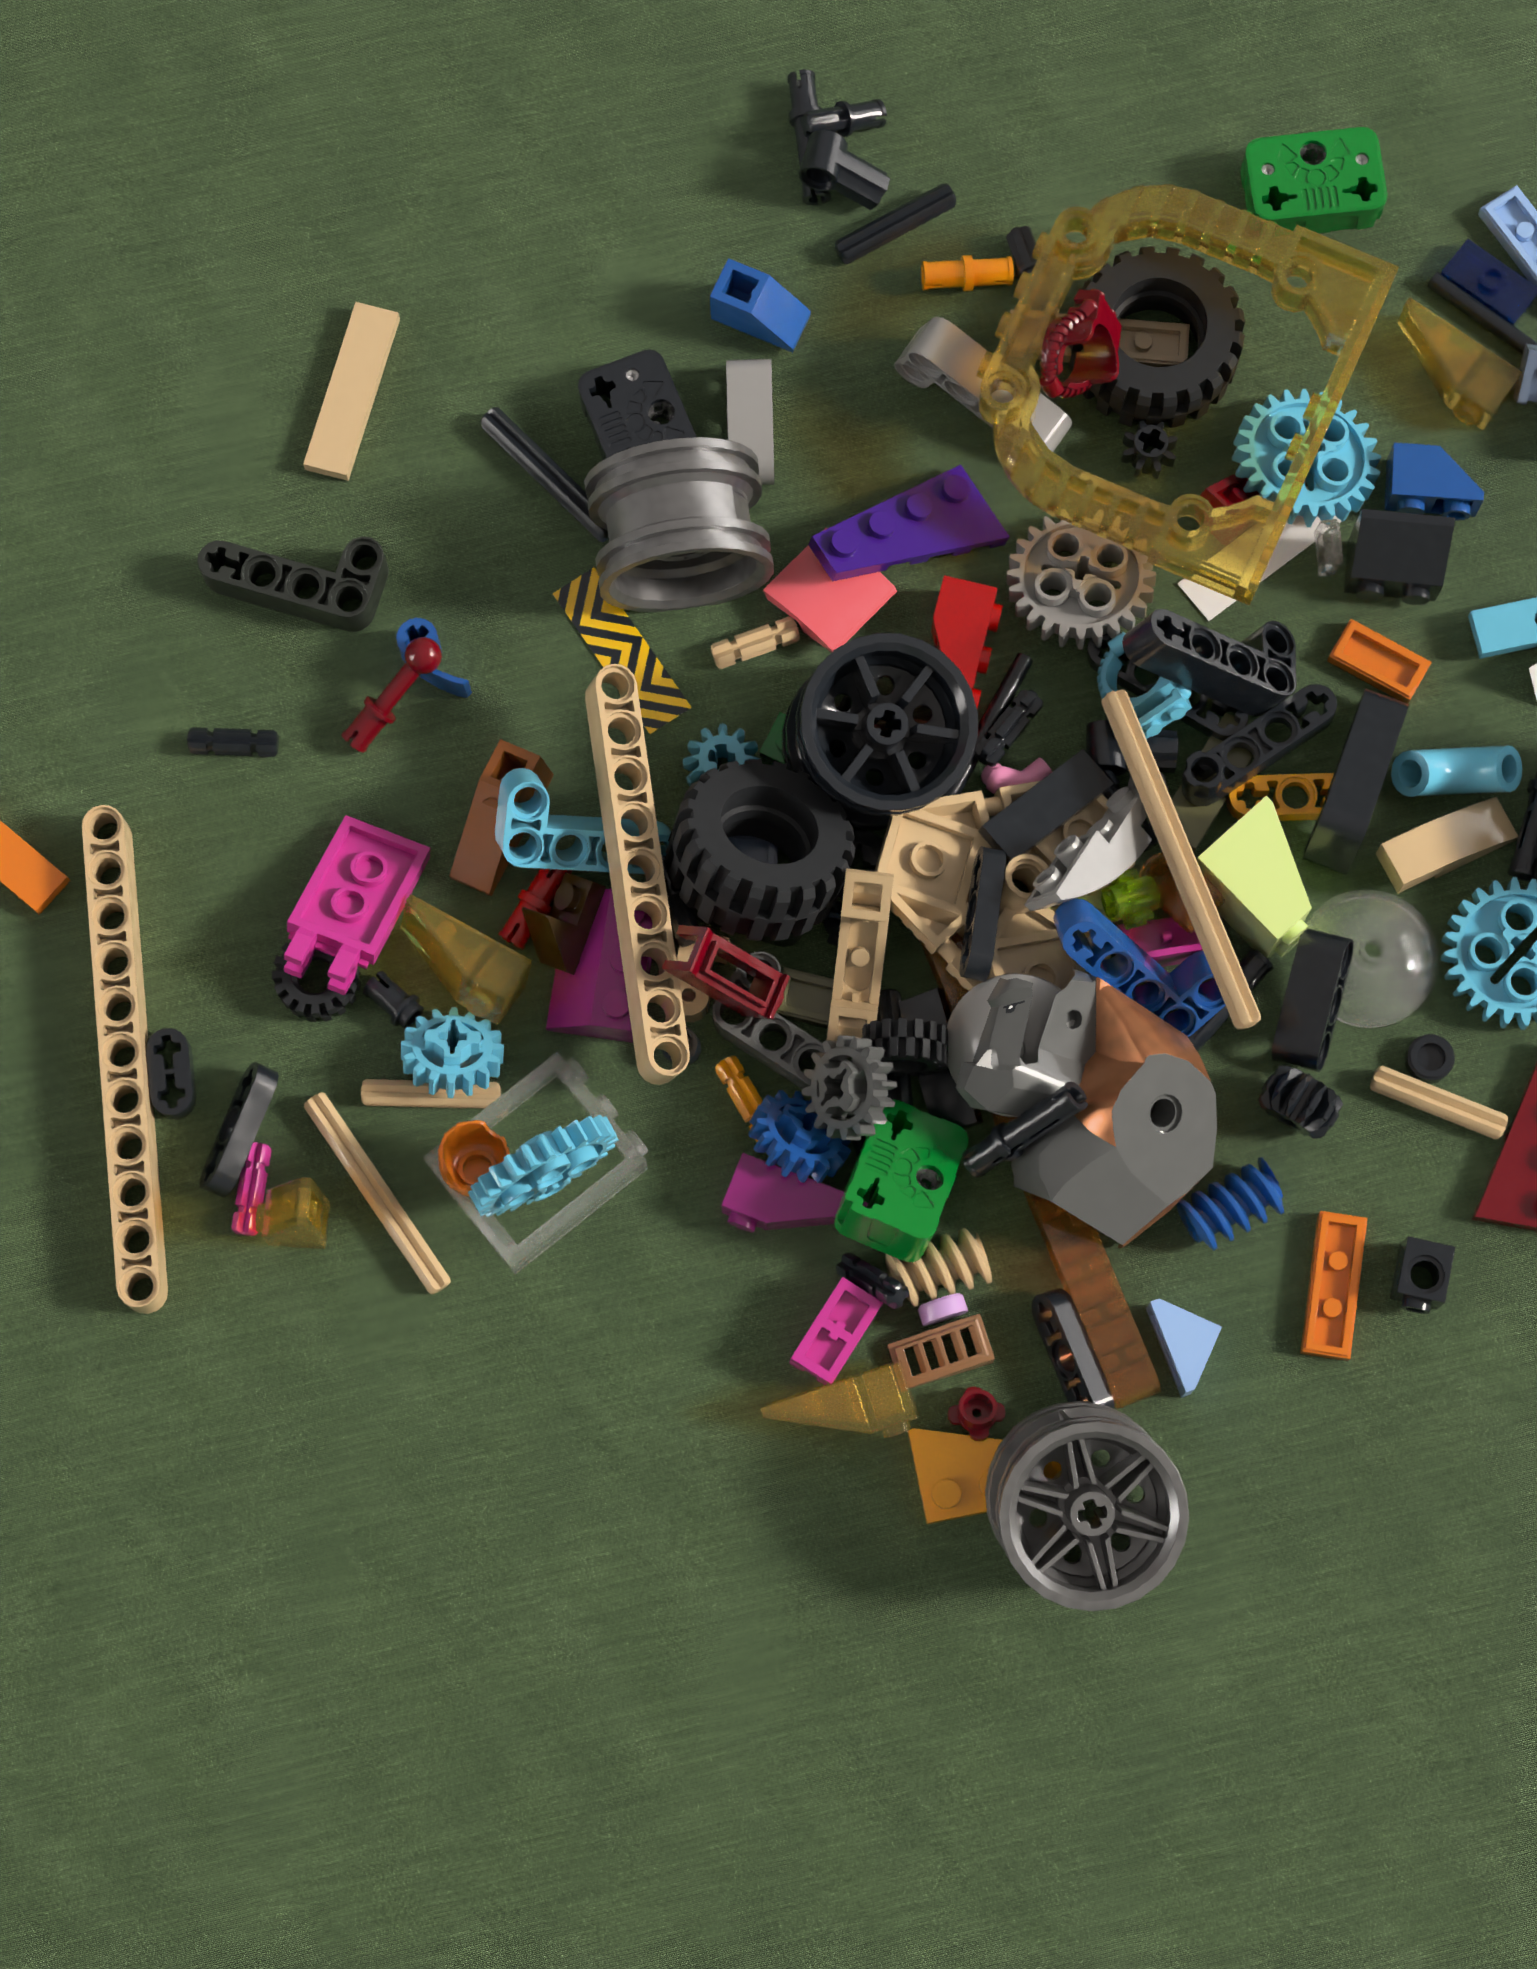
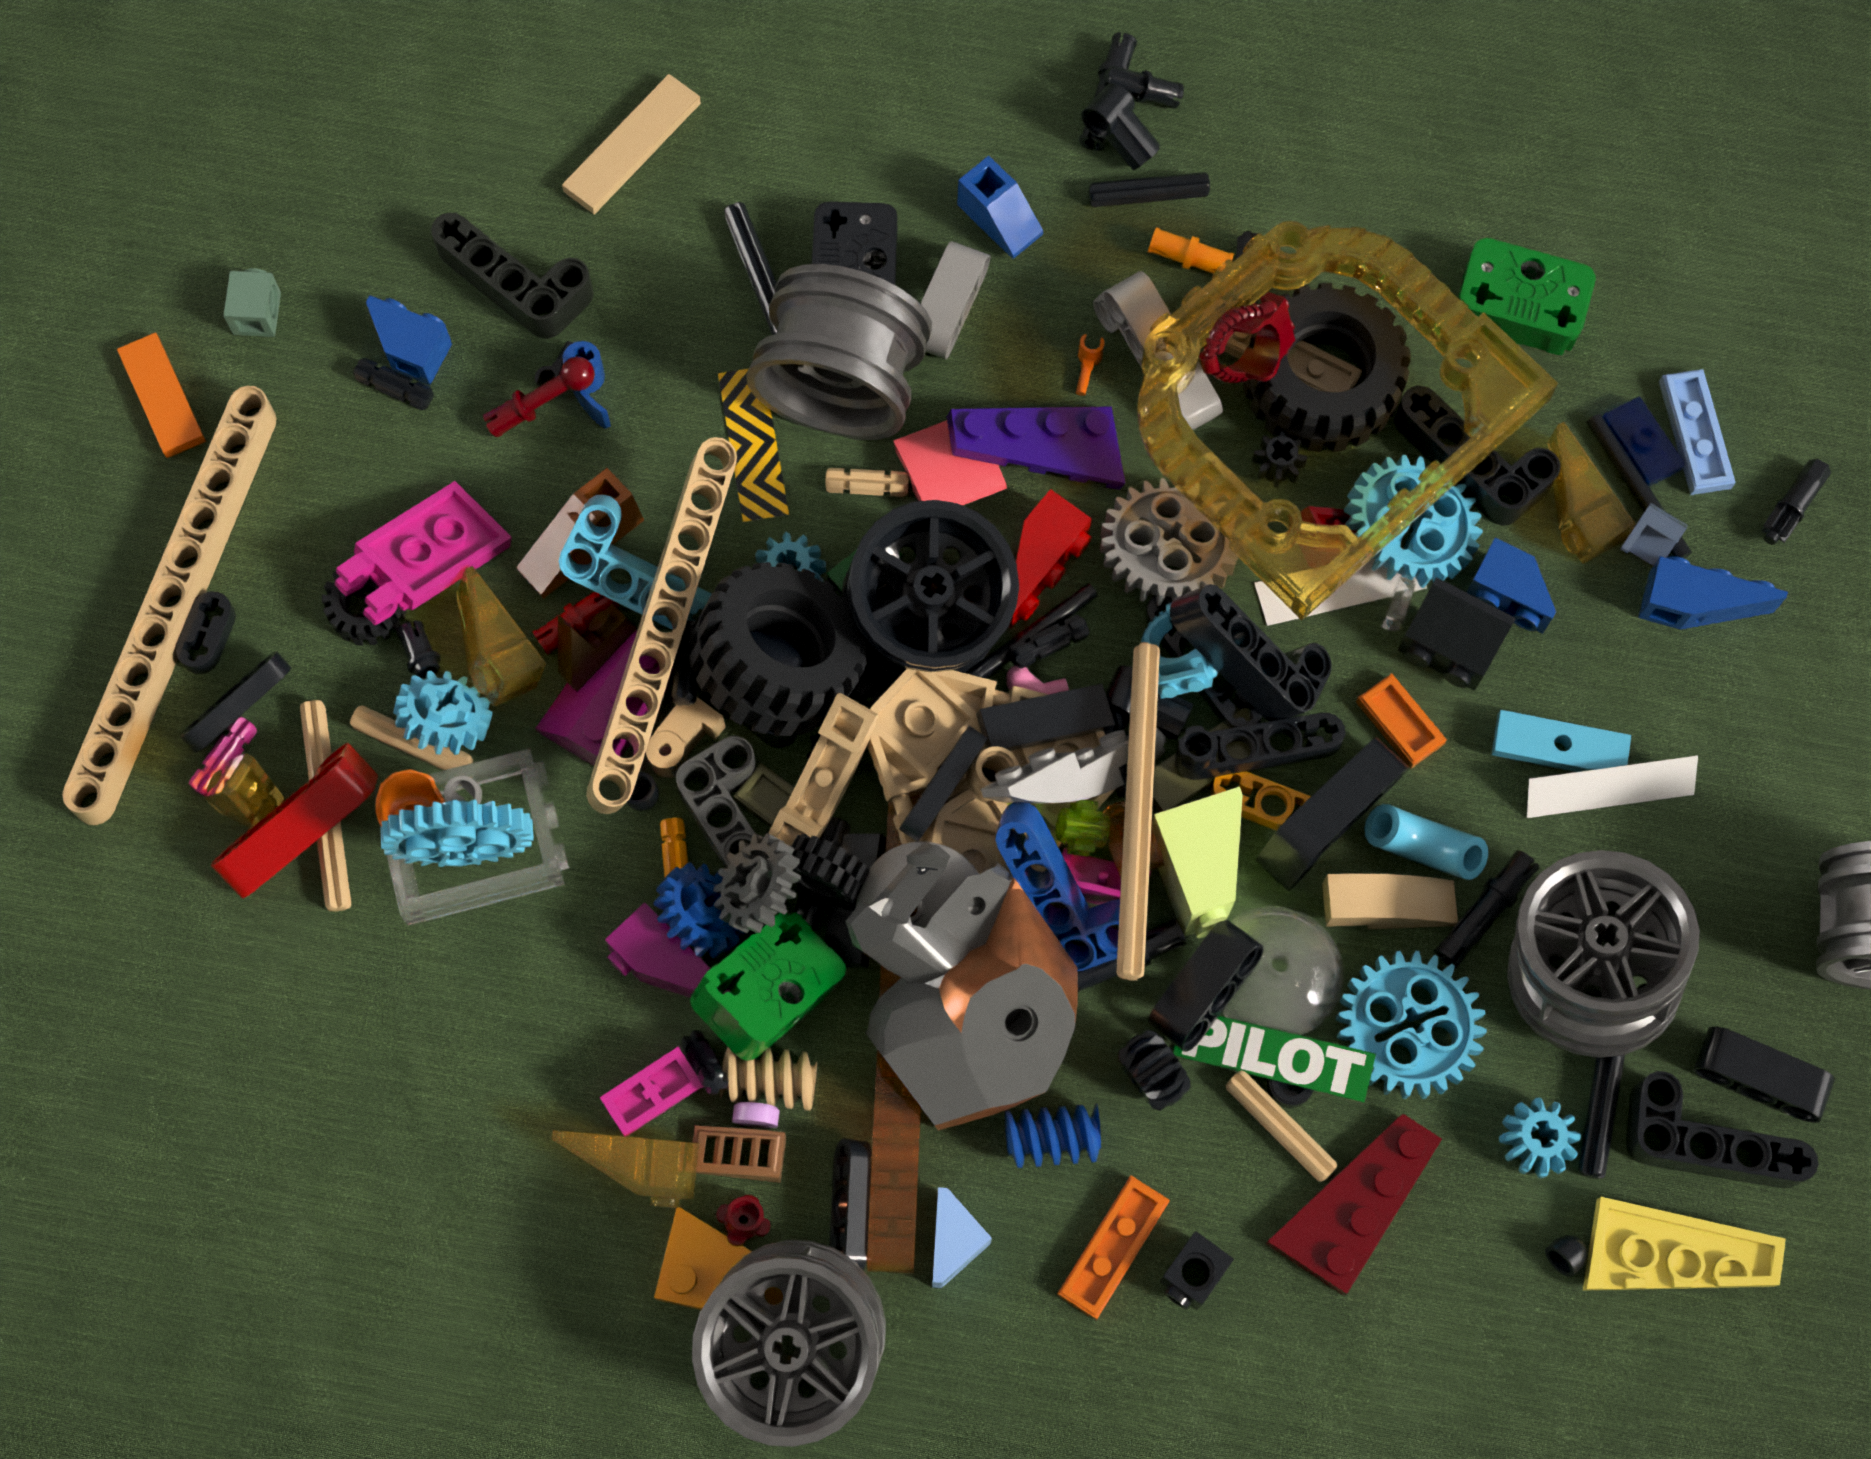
camera: 20 degrees right, 5 degrees down
dark red window [661,925,790,1020] -> none
black pin [962,1081,1088,1178] -> none
none -> red beam [211,742,378,899]
none -> sand green brick [223,268,281,337]
none -> blue slope [366,295,452,385]
none -> light grey hinge [444,776,482,804]
none -> black hand [535,341,573,387]
none -> orange hand [1075,334,1105,396]
none -> sticker [1173,1016,1376,1103]
none -> black beam [1394,386,1561,526]

